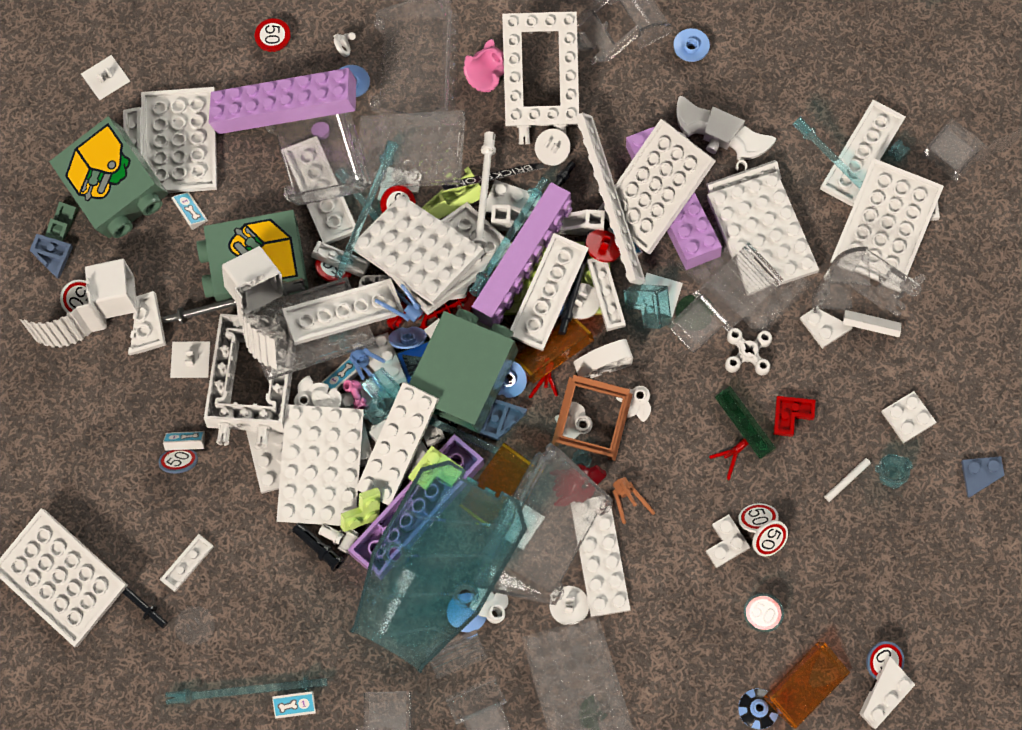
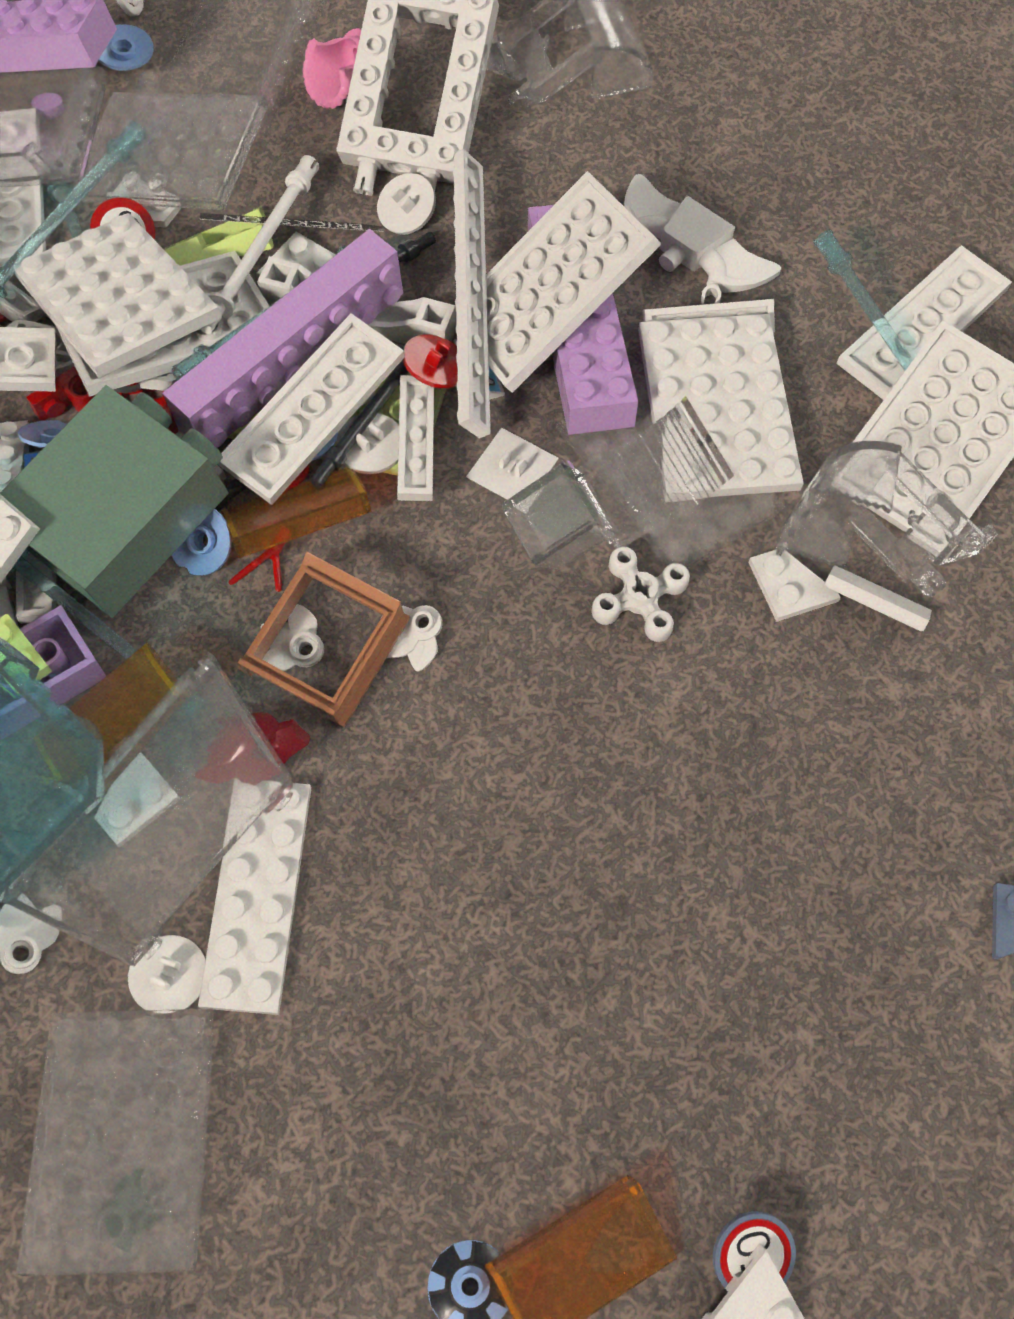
camera: 10 degrees right, 5 degrees down
medium blue plant [375,284,424,323] -> none
sand blue wing [480,399,527,441] -> none
clear light blue wheel [572,450,592,468] -> none
white beam [573,339,633,378] -> none
nougat plant [612,477,655,524] -> none
clear light blue panel [623,284,672,329] -> none
light blue dish [673,28,710,62] -> none
white plate [706,514,750,568] -> none
red plant [709,438,749,480] -> none
clear green slope [715,386,776,459] -> none
piece [739,503,779,533] -> none
piece [744,593,784,632] -> none
piece [752,520,788,557] -> none
red plate [773,396,816,437] -> none
white bar [824,458,871,502] -> none
clear light blue cap [875,454,913,489] -> none
white plate [881,391,937,444] -> none
clear light blue wheel [887,139,911,163] -> none

